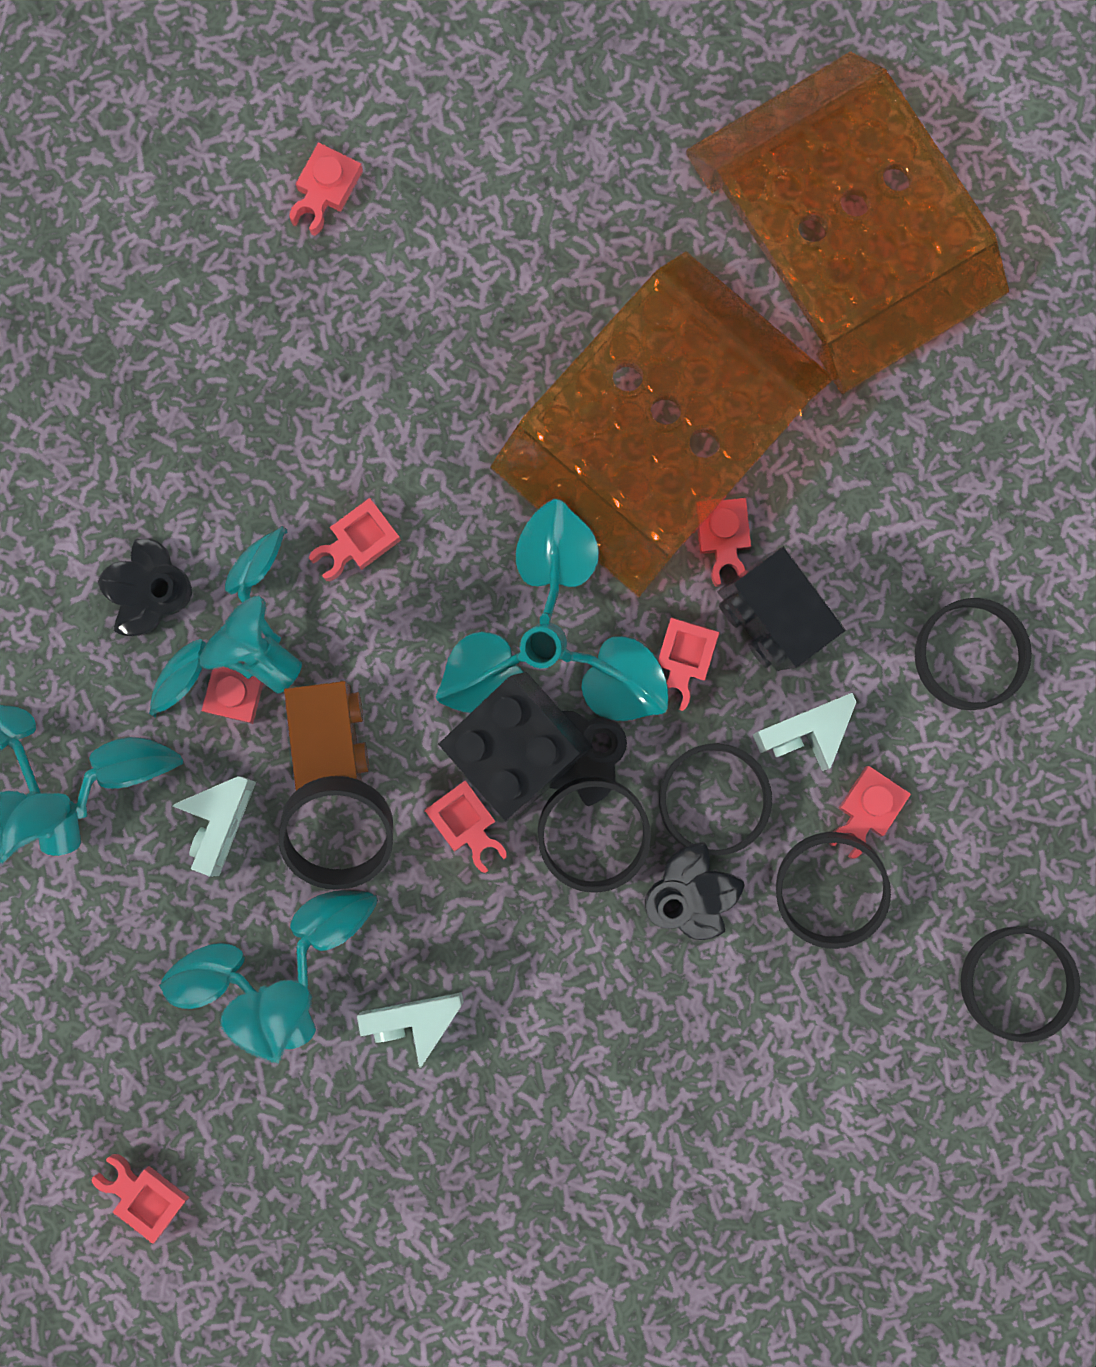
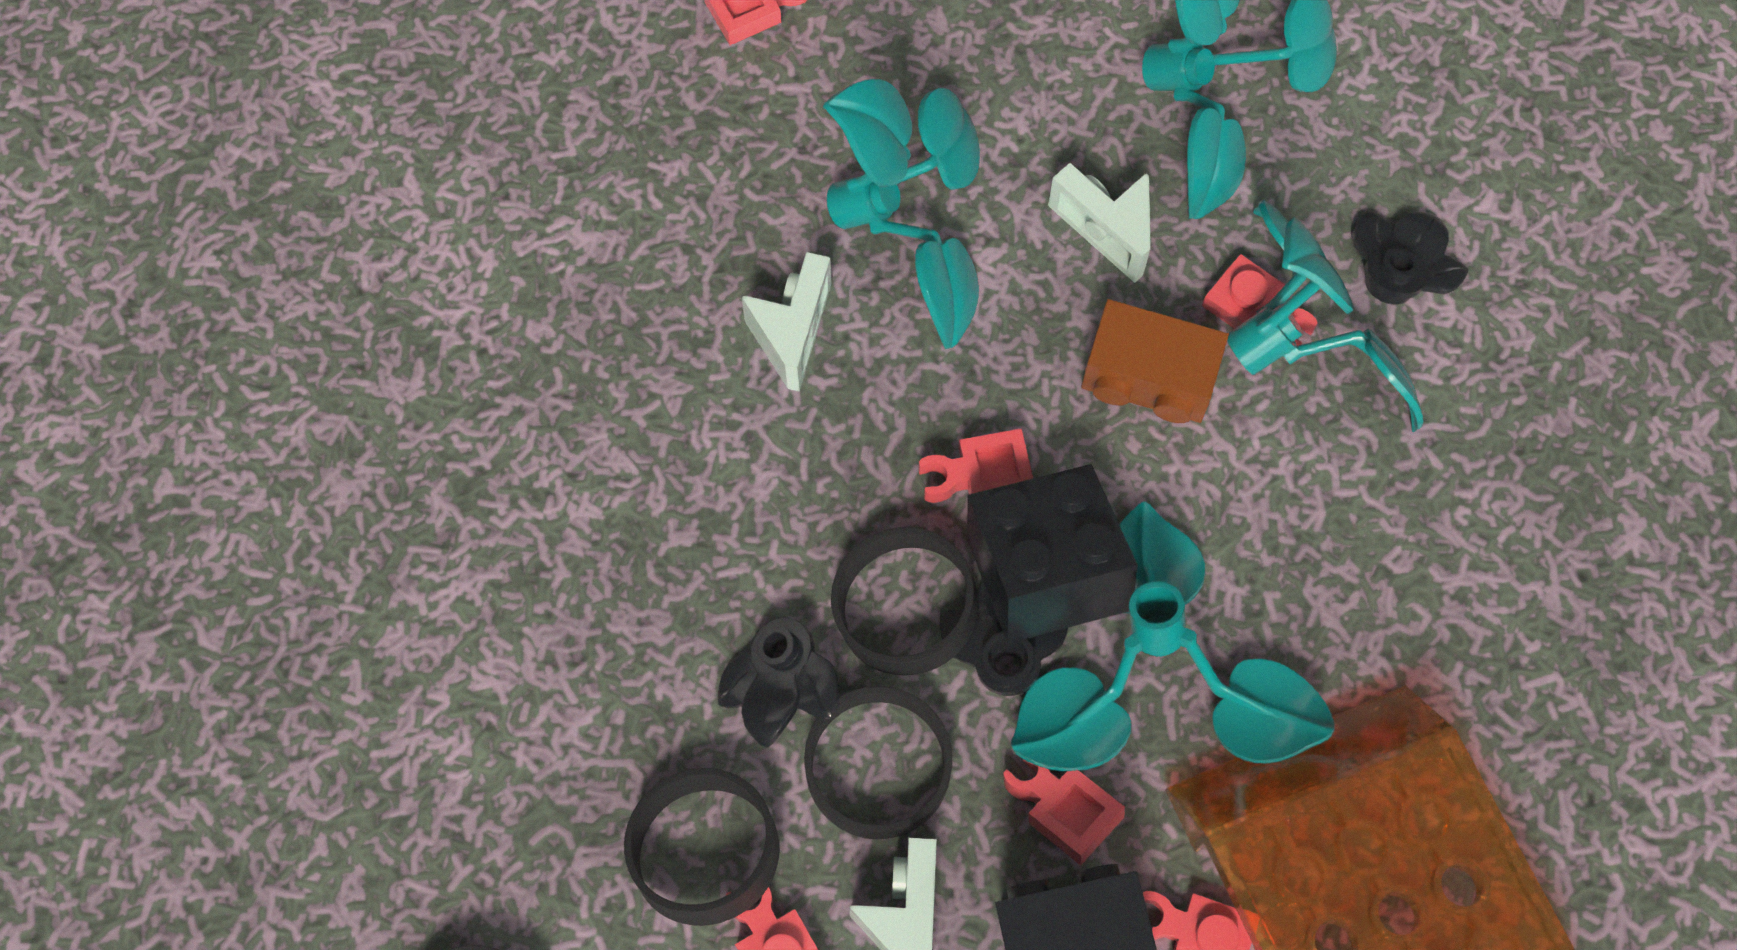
camera: 115 degrees right, 15 degrees down
black tyre [278,776,393,890] -> none
coral plate [309,498,401,581] -> none

